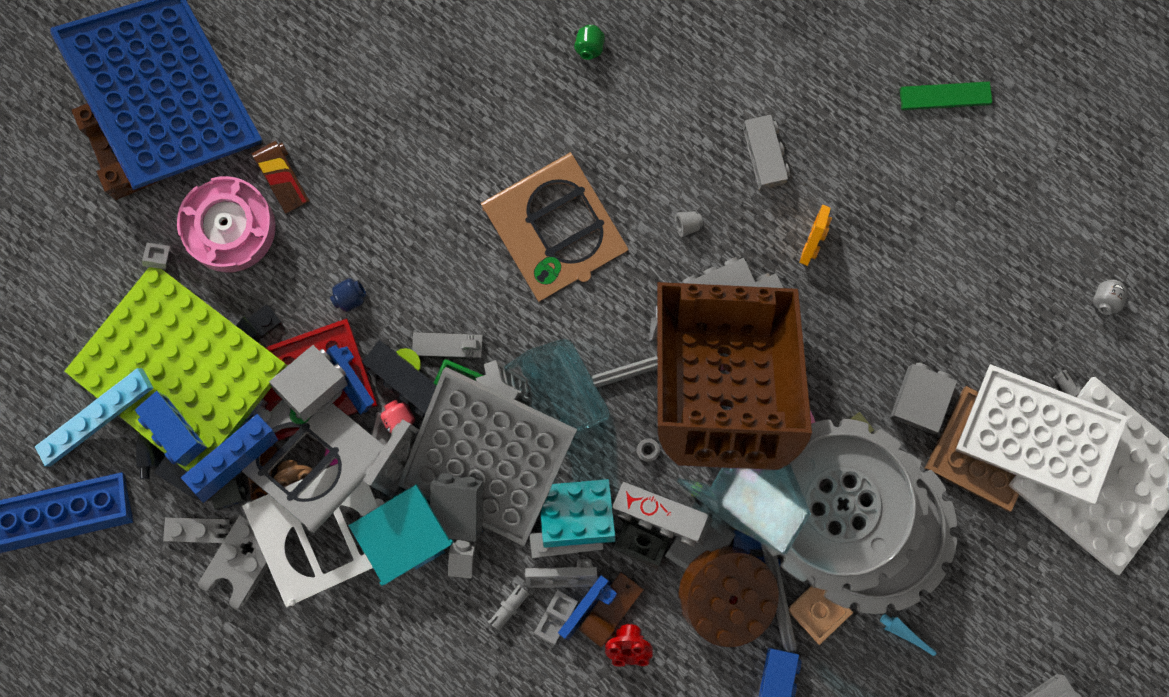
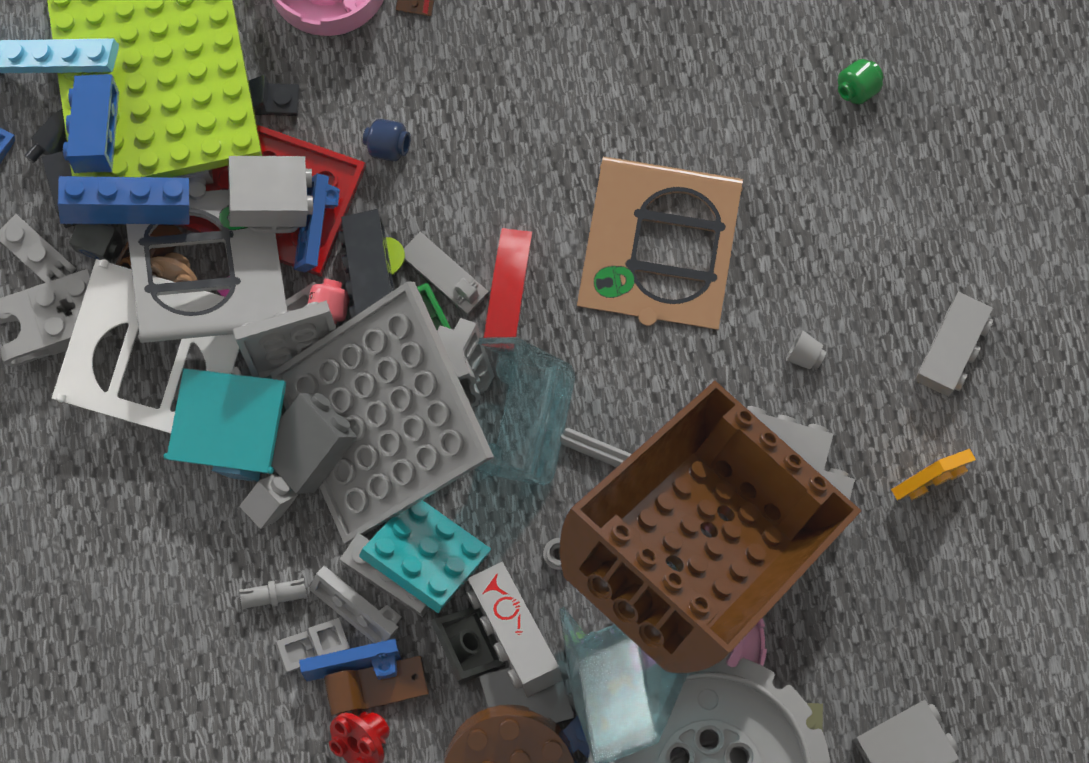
camera: 45 degrees right, 5 degrees down
none -> red slope [483,228,532,348]

